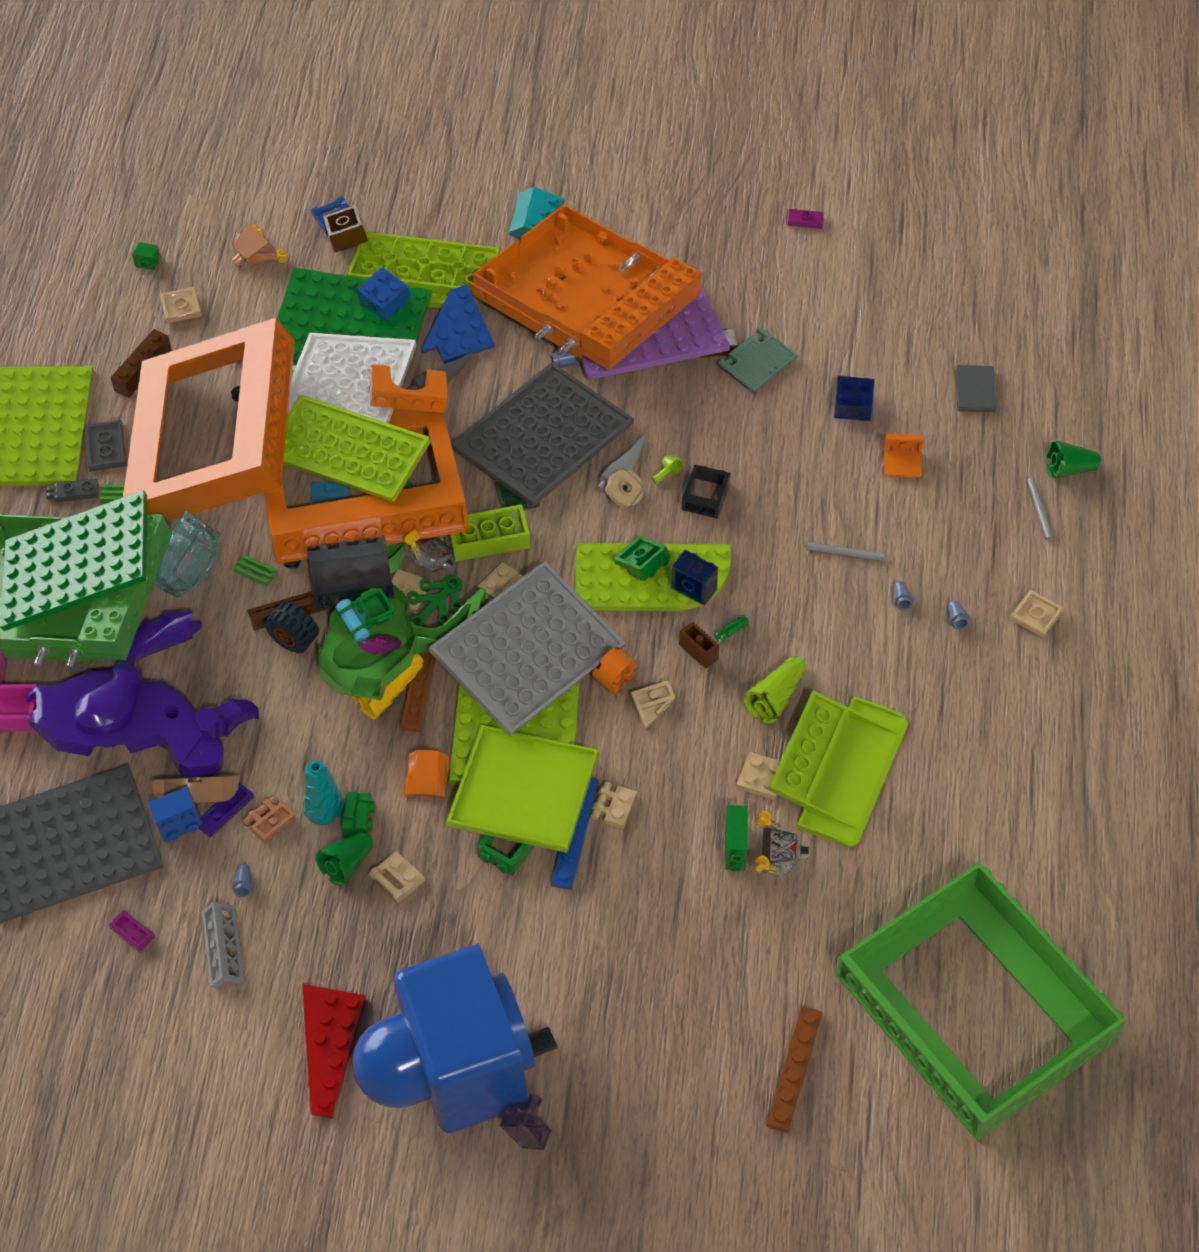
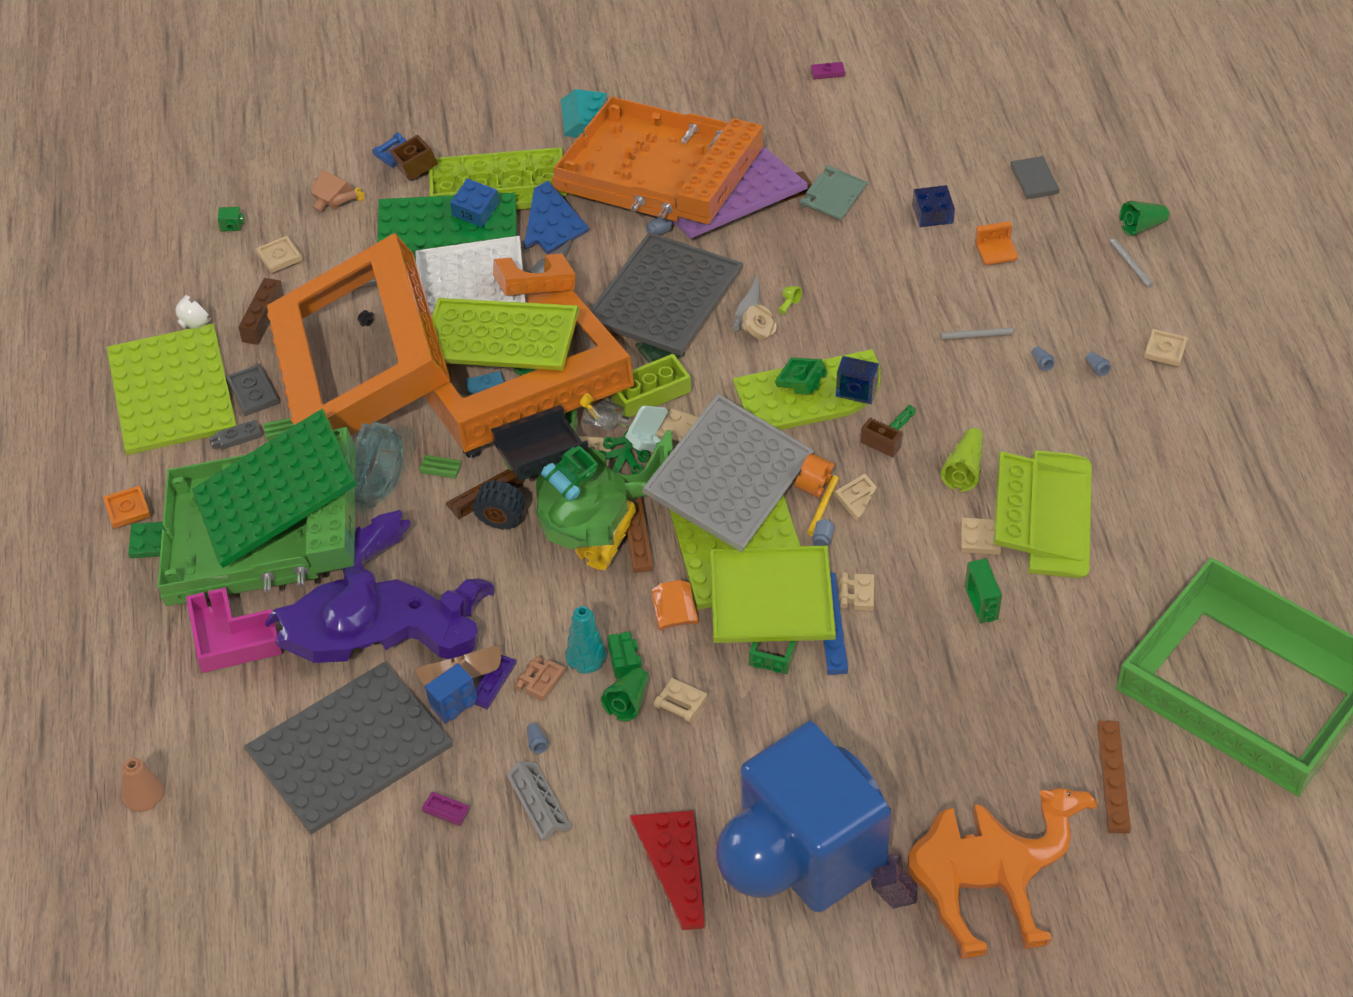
camera: 15 degrees left, 5 degrees down
magenta plate [360,635,401,655] -> none
black window [682,464,731,519] -> none
torso [755,810,809,877] -> none
none -> white cylinder [175,295,211,329]
none -> light aqua bracket [625,405,668,452]
none -> yellow bar [807,475,839,536]
none -> sand blue brick [812,519,835,546]
none -> orange animal [907,788,1097,959]

